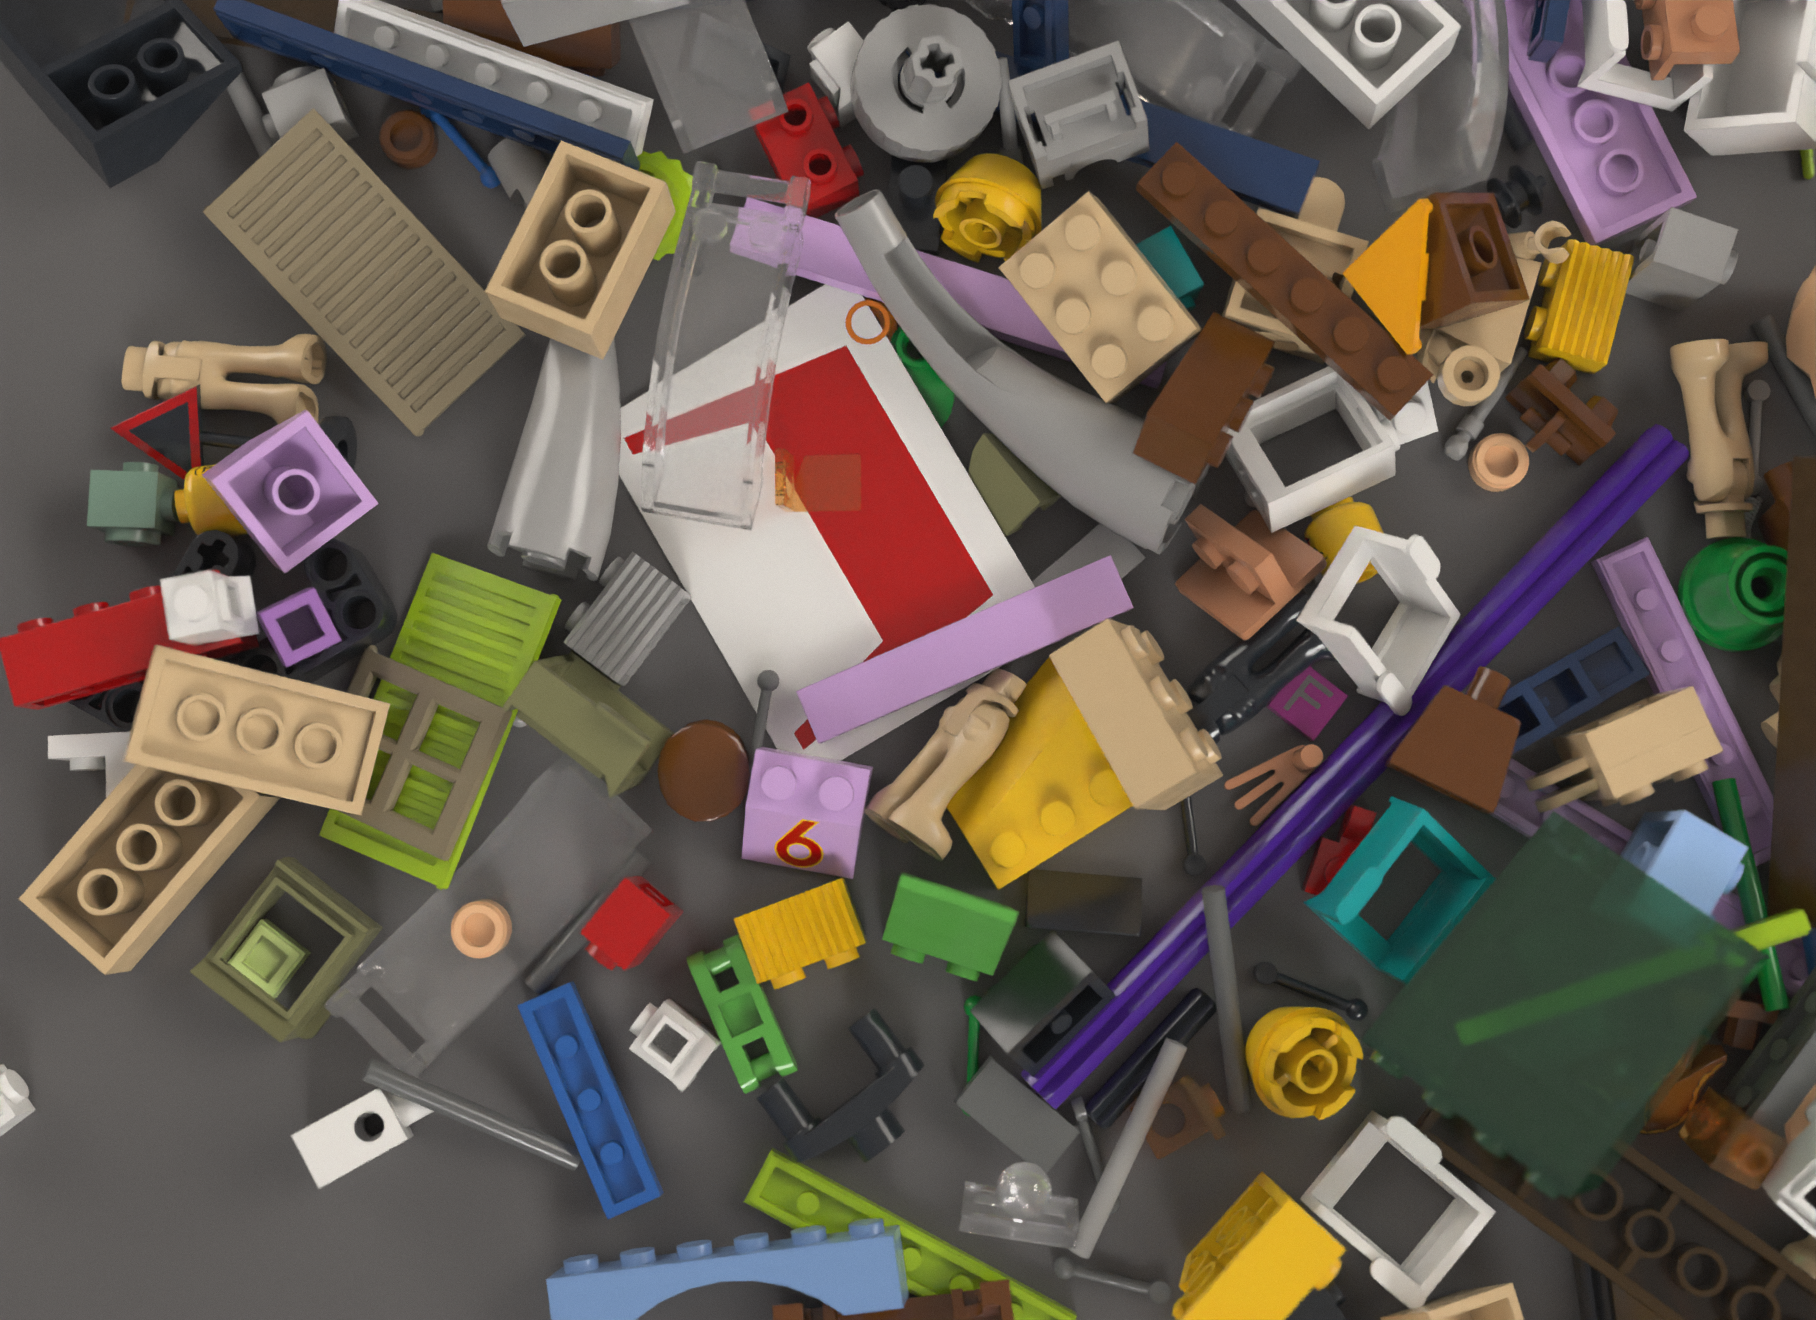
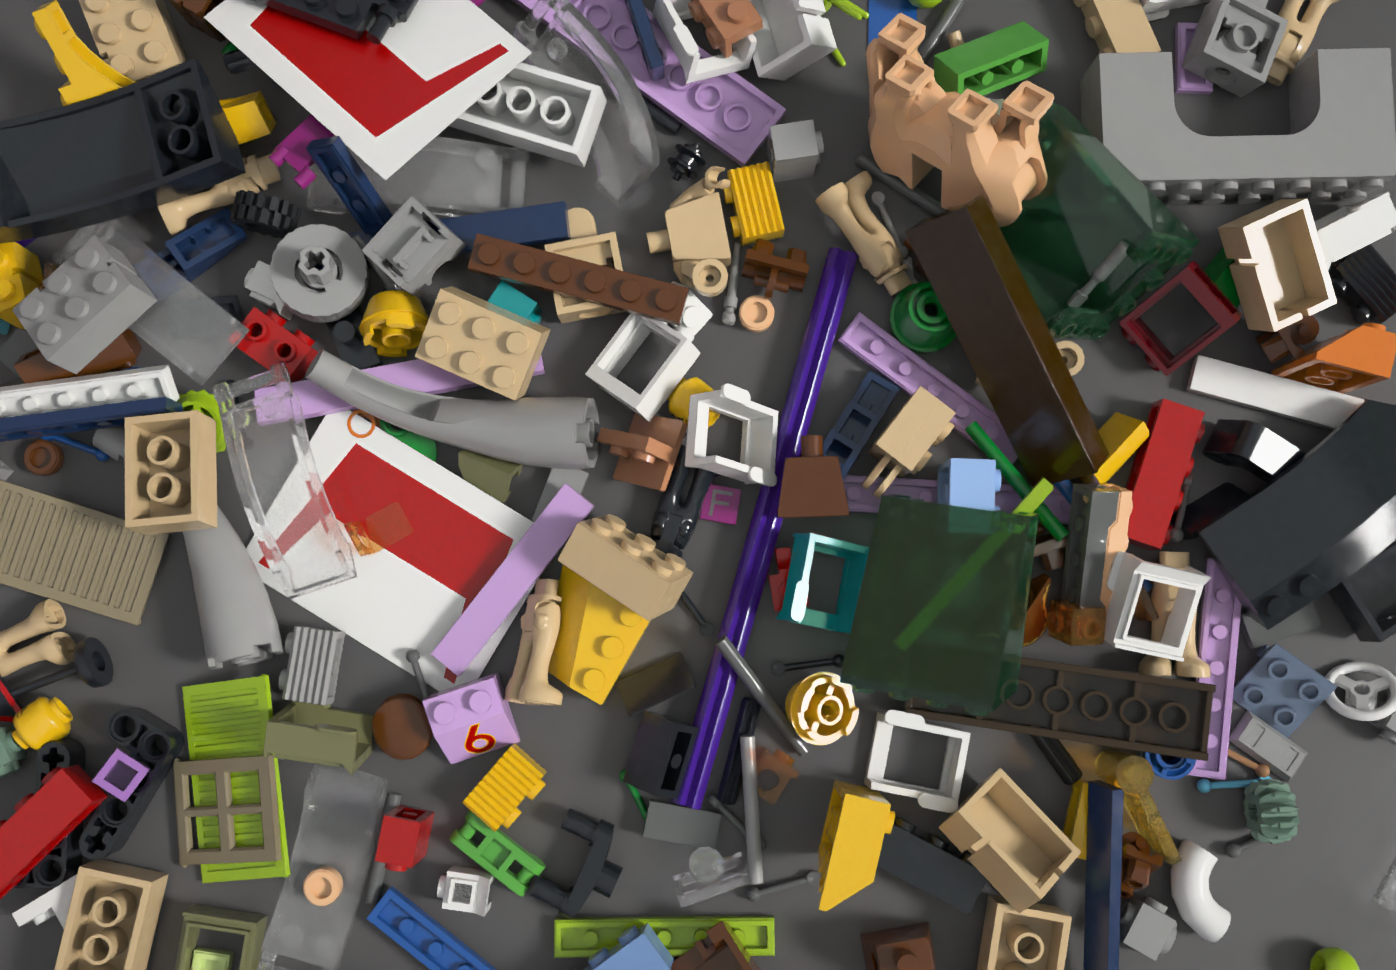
camera: 35 degrees left, 0 degrees up
tan plate [123,645,390,815] -> none
white window [160,570,259,646] -> none
lavender slope [202,410,379,573] -> none
bright green slope [882,872,1018,982] -> none
reddish brown brick [1133,312,1275,485] -> none
nougat piece [1224,744,1323,826] -> none
light orange tile [1342,198,1433,355] -> none
reddish brown slope [1420,192,1530,329] -> none

